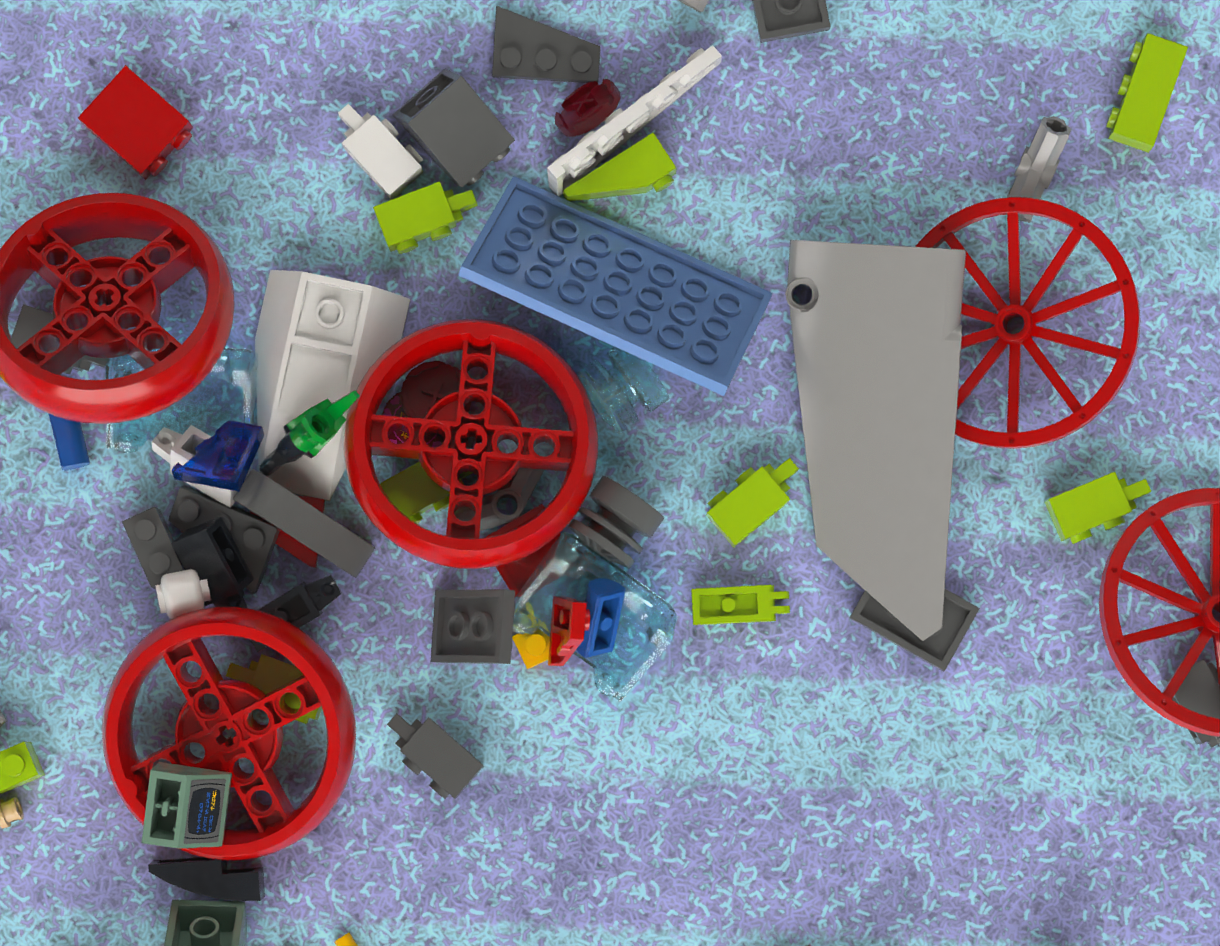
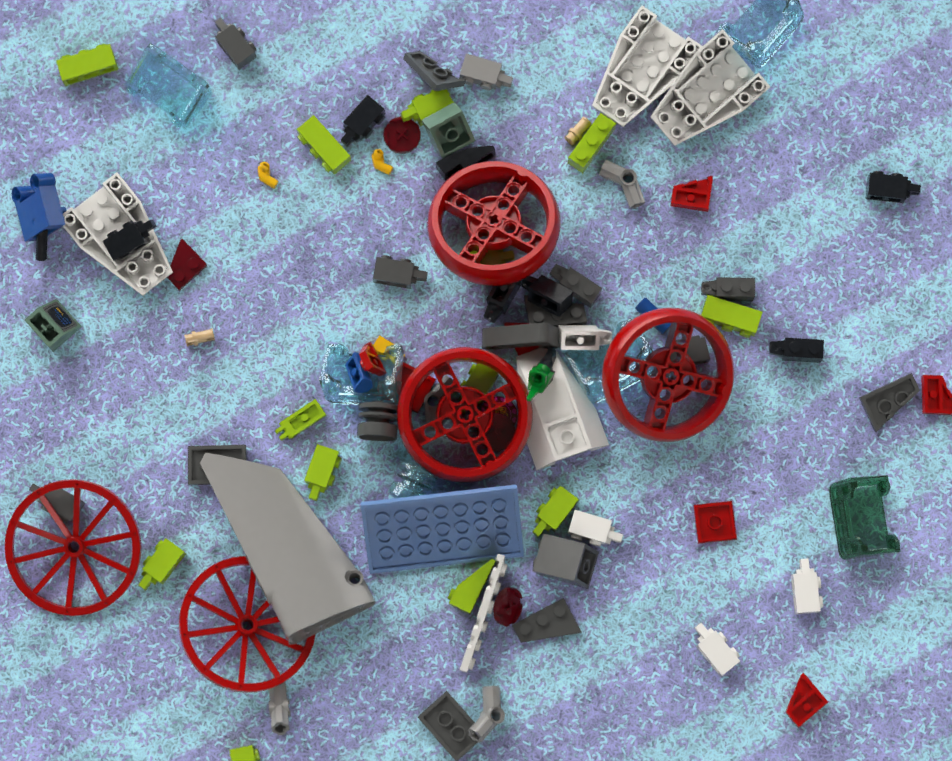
camera: 150 degrees right, 5 degrees down
red brick [78,65,193,180] -> none
sand green slope [141,762,232,849] -> none
white head [155,569,211,619] -> none
clear blue wing [171,420,264,492] -> none
dark grey plate [430,589,515,664] -> none
none -> tan pin [184,328,215,347]
none -> red tile [693,501,737,544]

